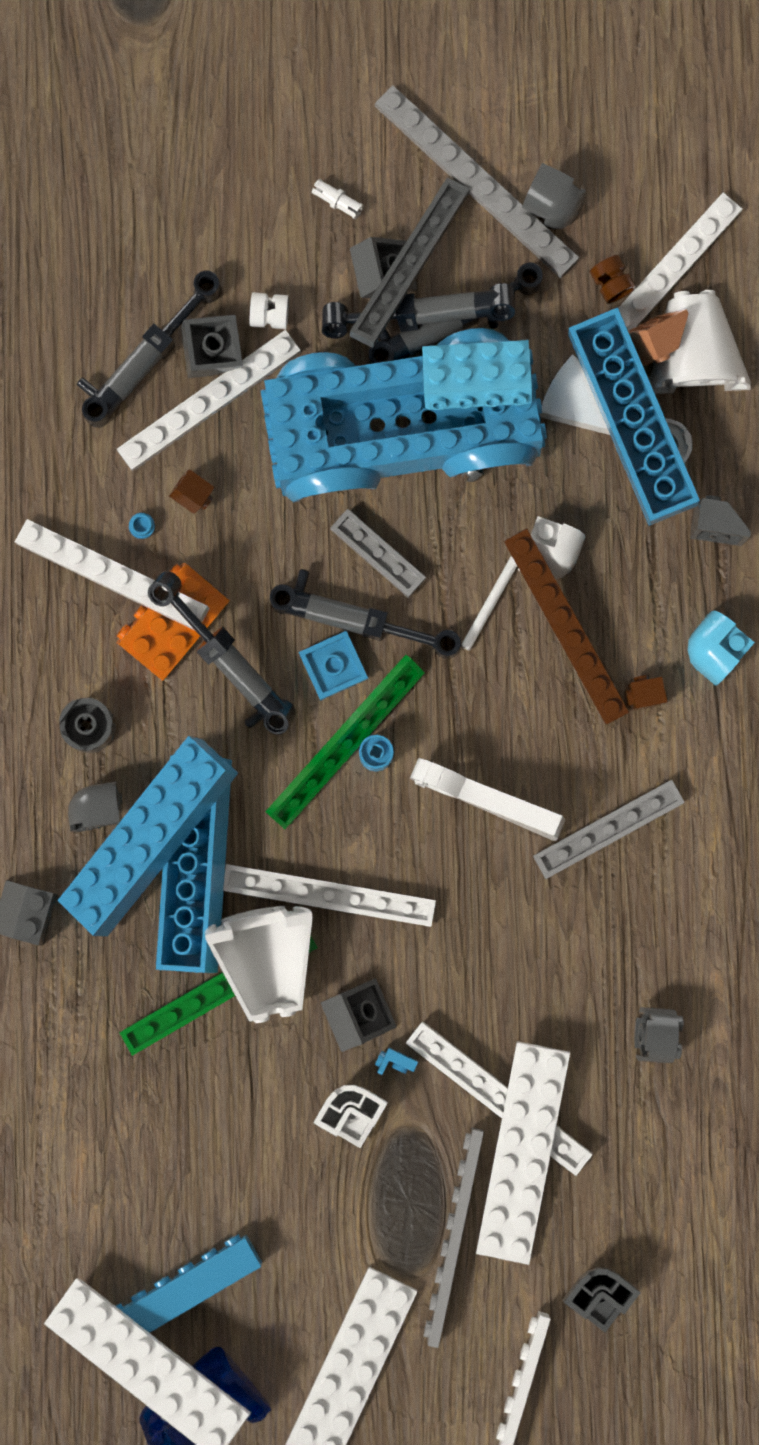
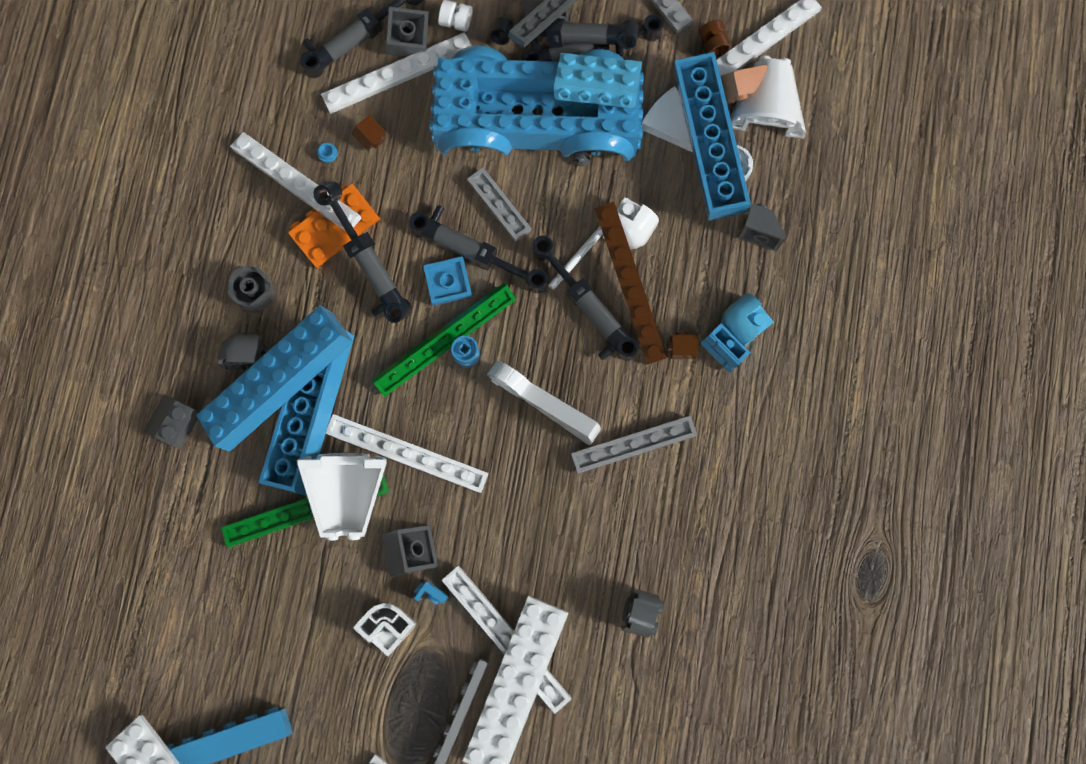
camera: 15 degrees right, 5 degrees down
none -> black piece [533,235,638,361]
none -> dark azure brick [700,323,751,373]

